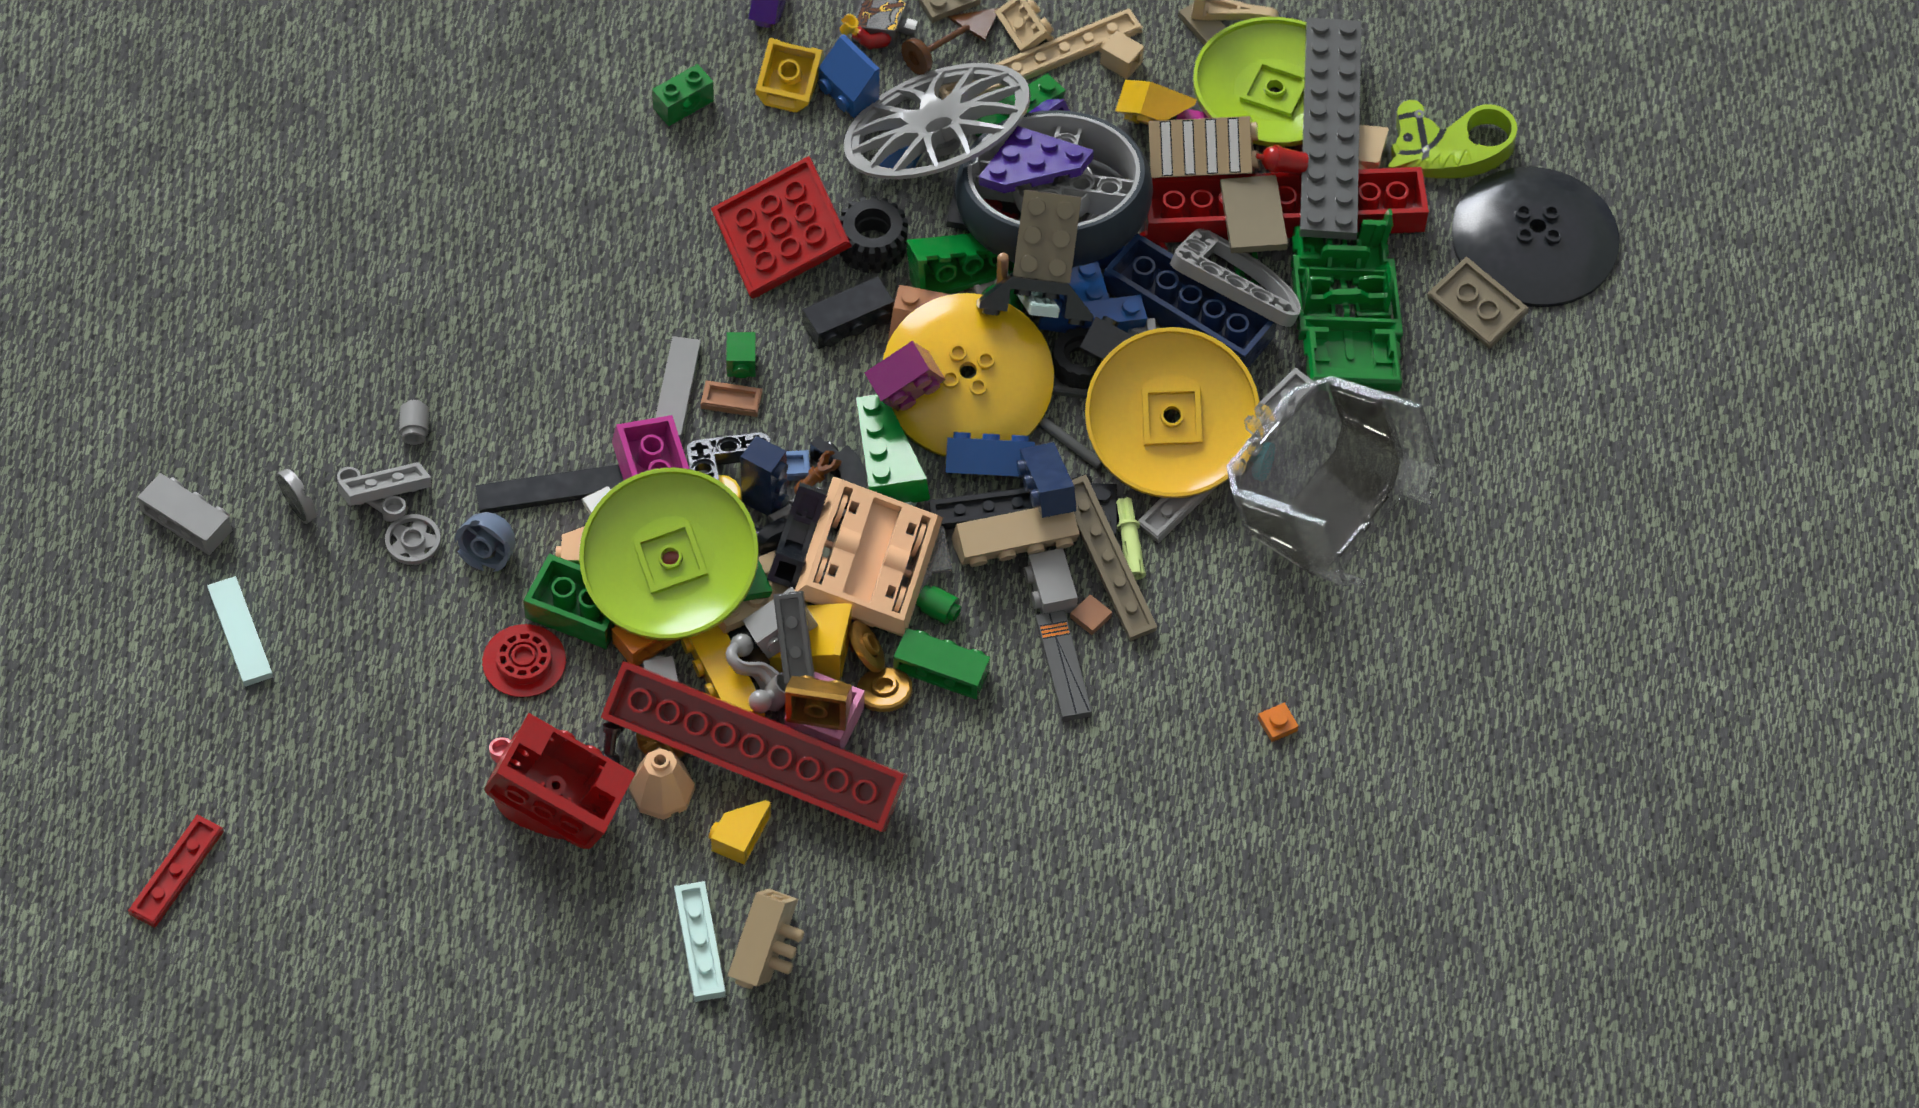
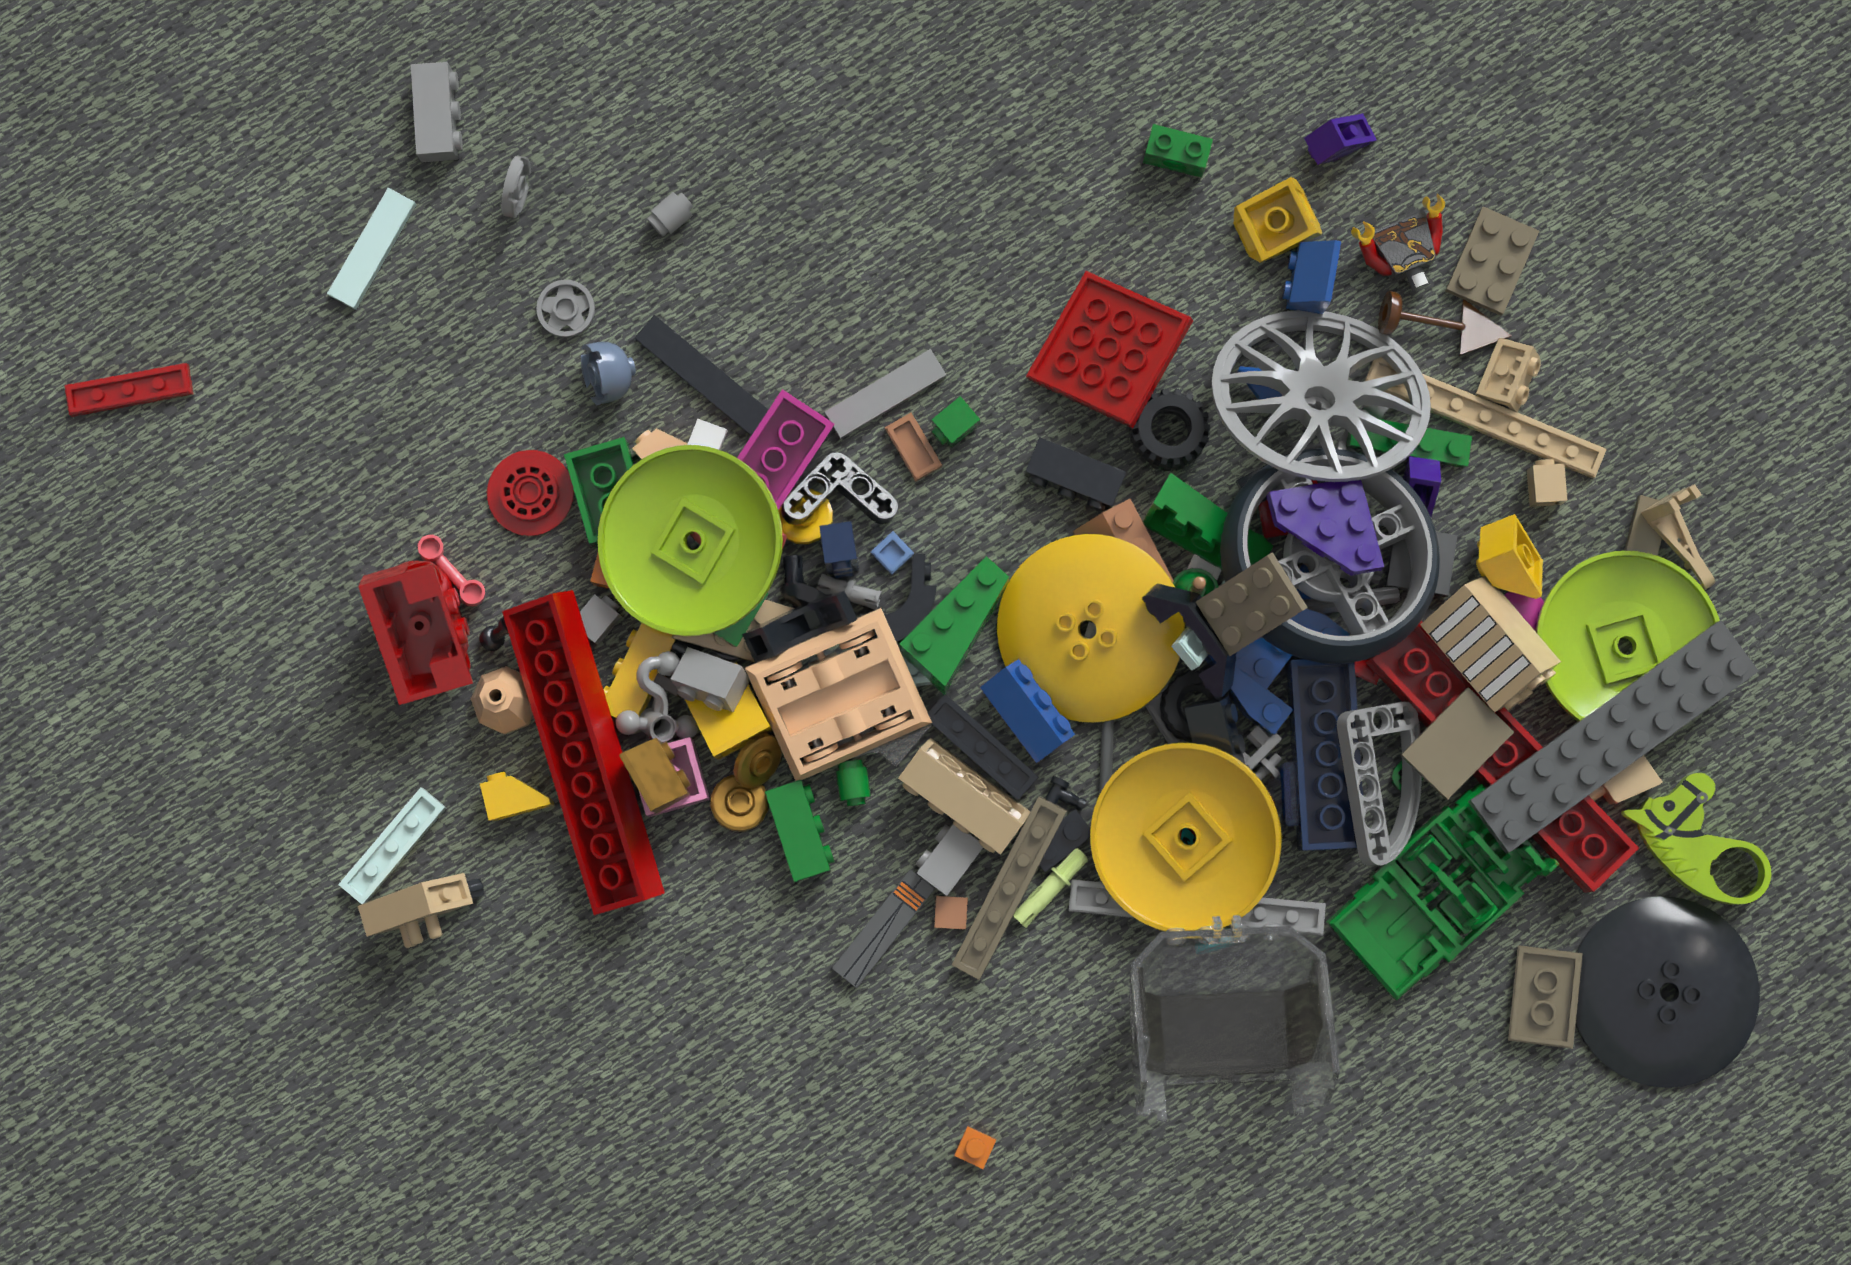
camera: 55 degrees right, 25 degrees up
light grey bar [337,467,406,522] -> none
light grey plate [338,462,431,506] -> none
dark grey tile [773,591,815,685] -> none
dark orange piece [794,451,841,494] -> none
magenta brick [864,341,946,411] -> none
dark blue brick [1016,442,1077,518] -> none
red piece [1256,145,1309,175] -> none

